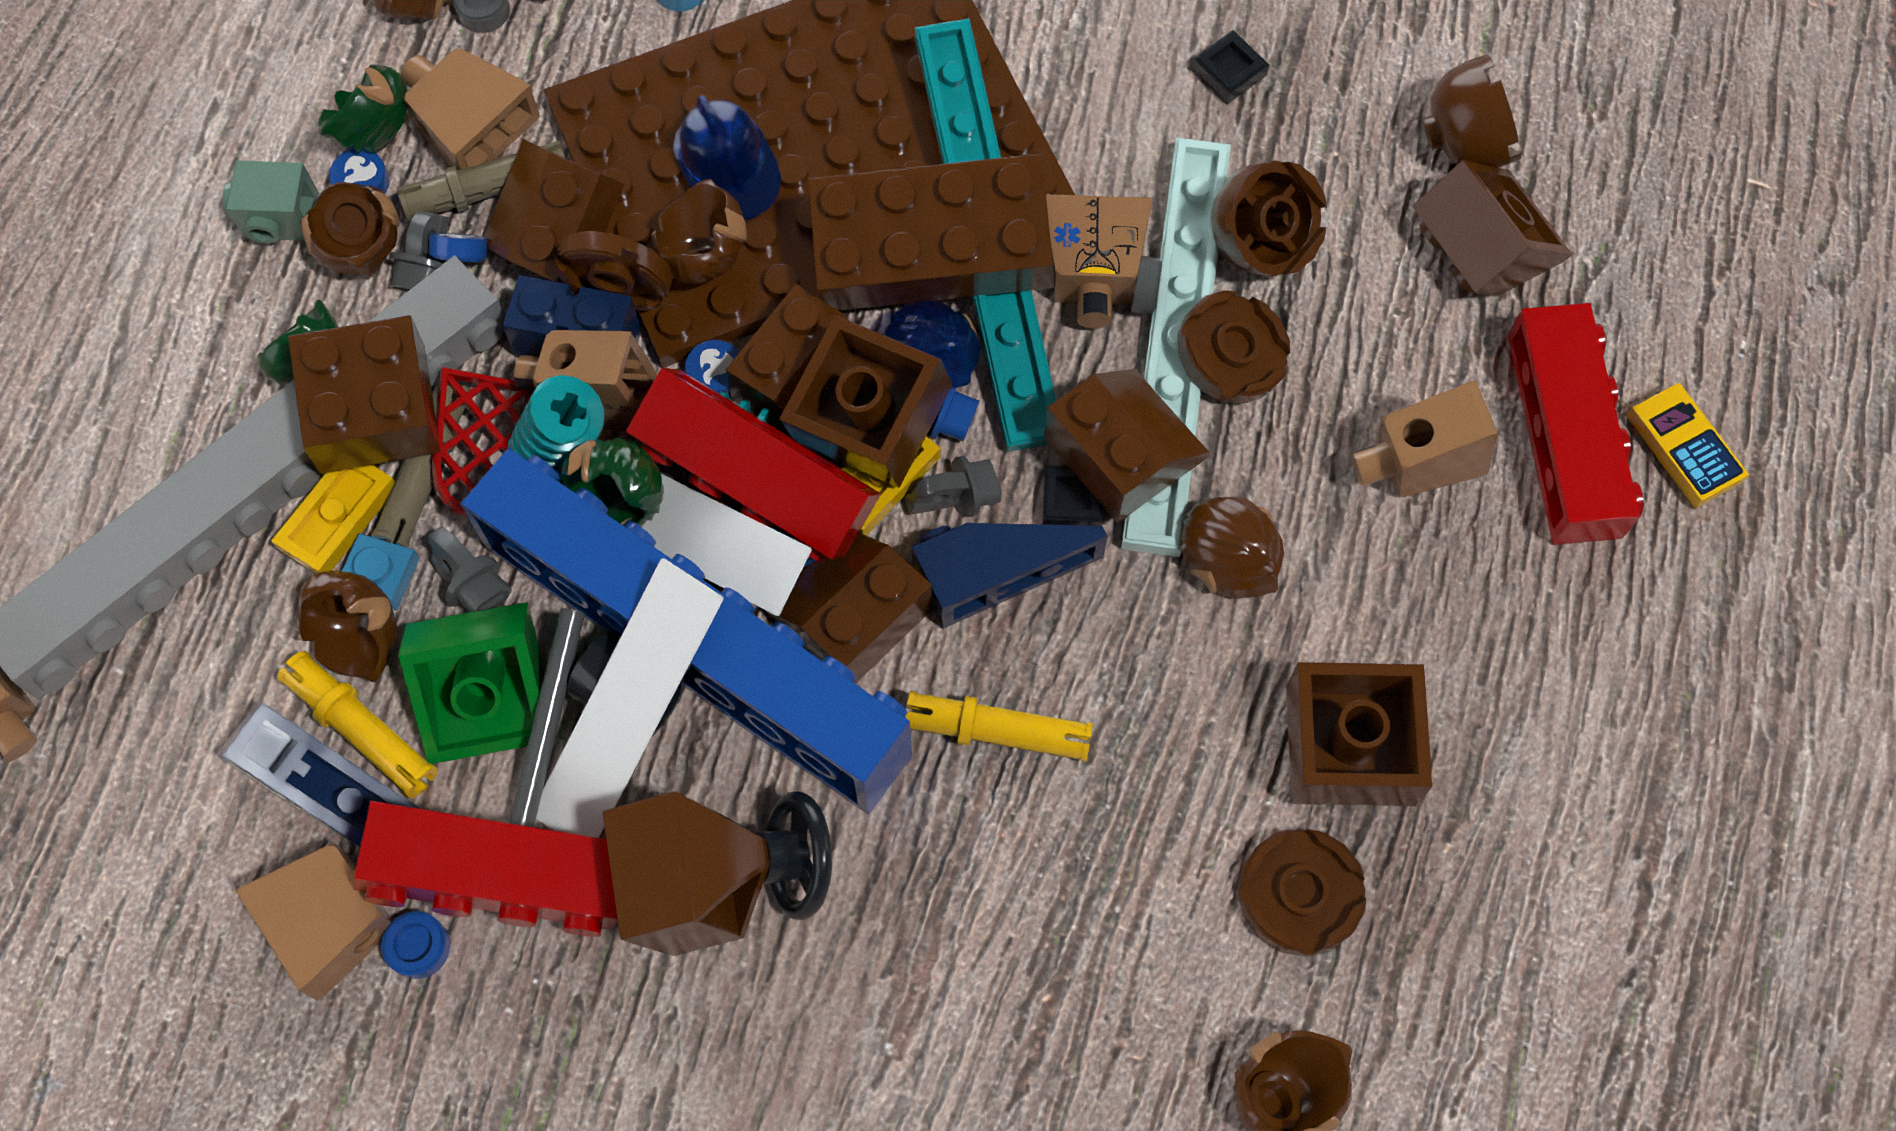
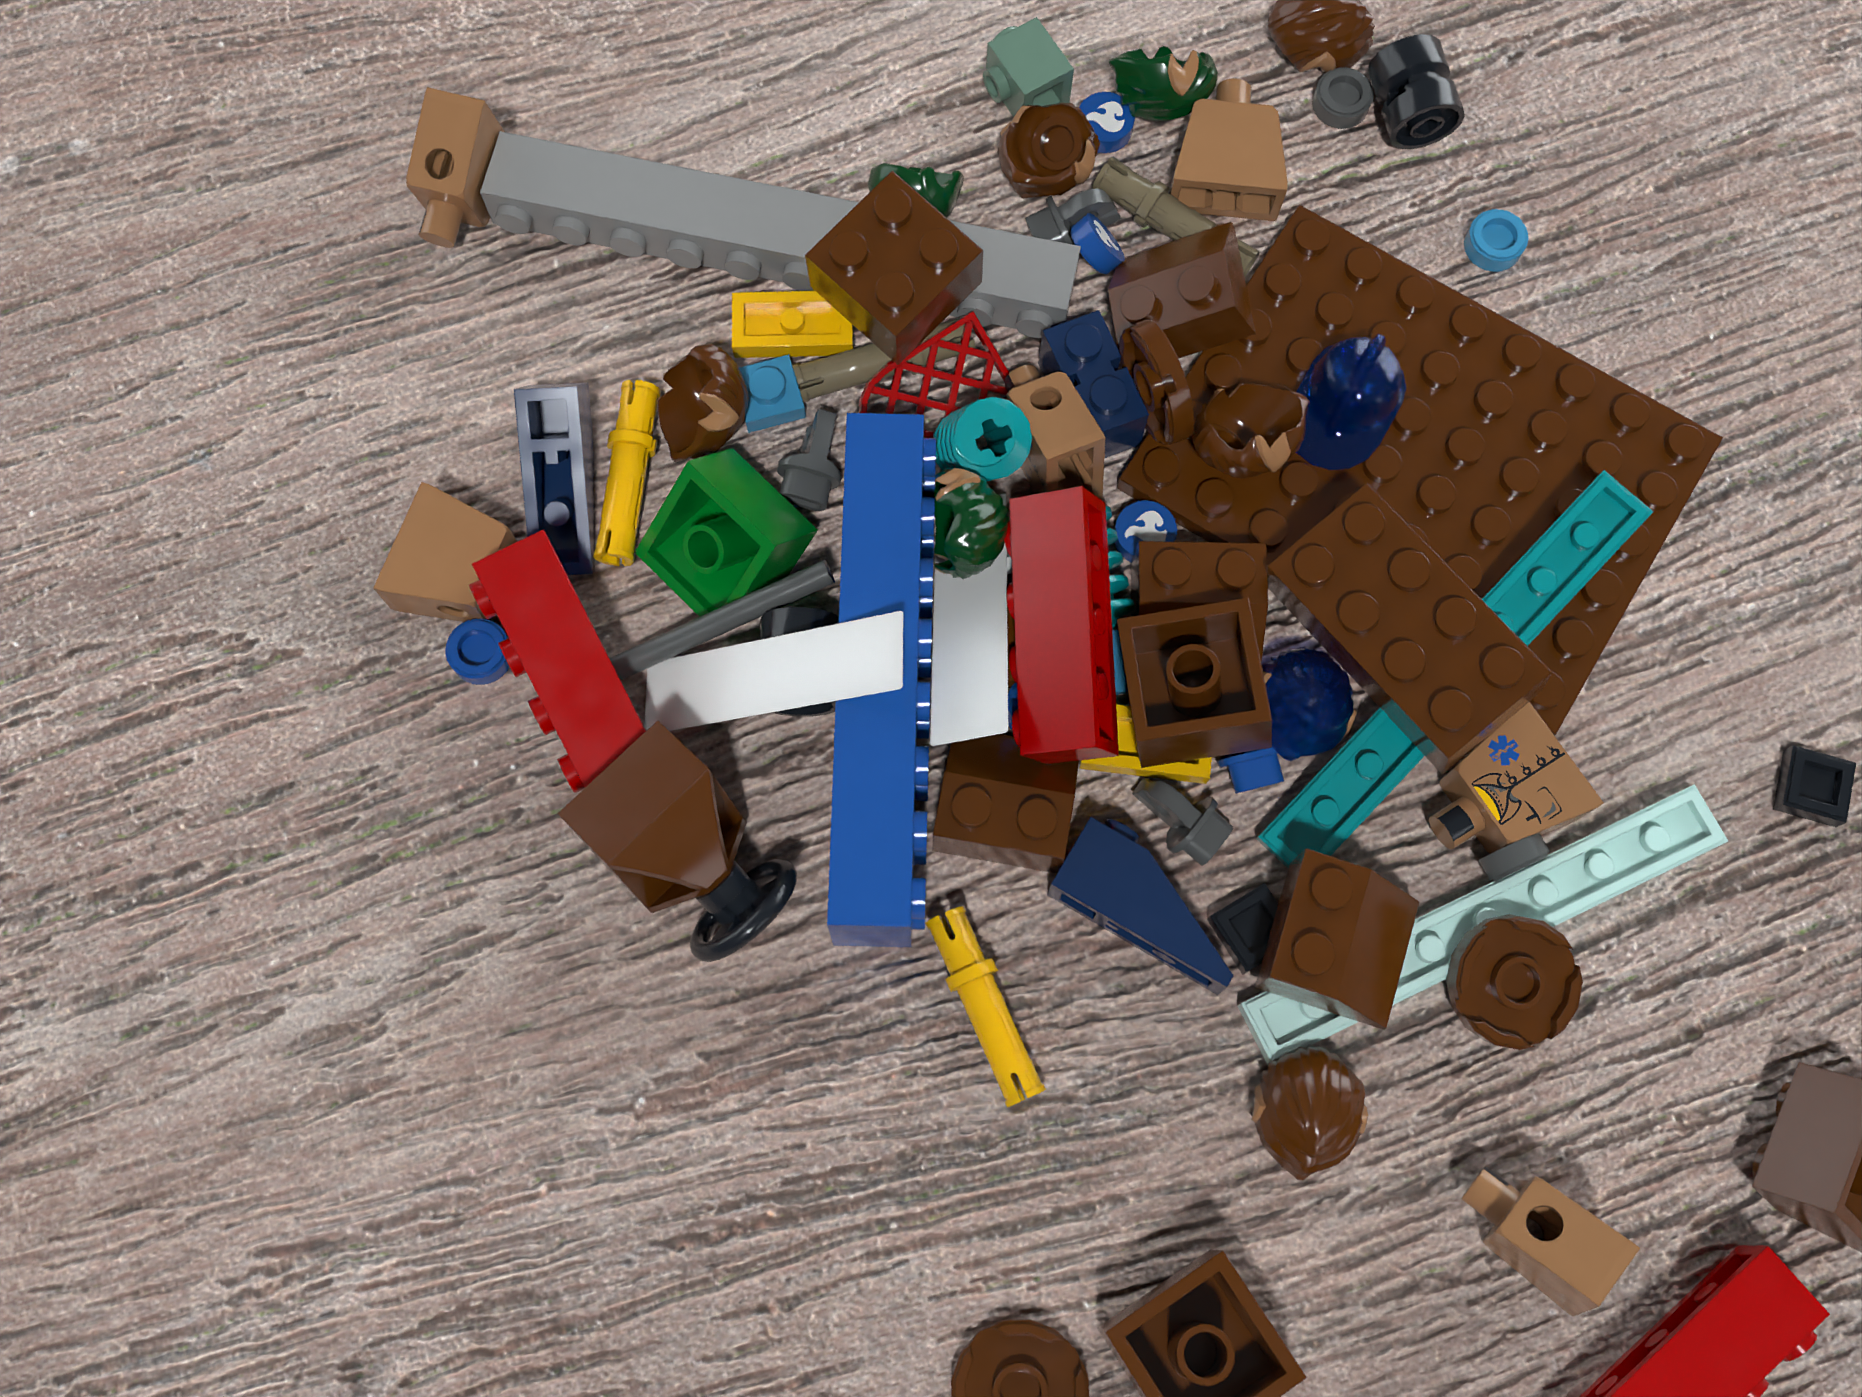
camera: 55 degrees right, 5 degrees up
reddish brown cylinder [1210,160,1327,276] -> none

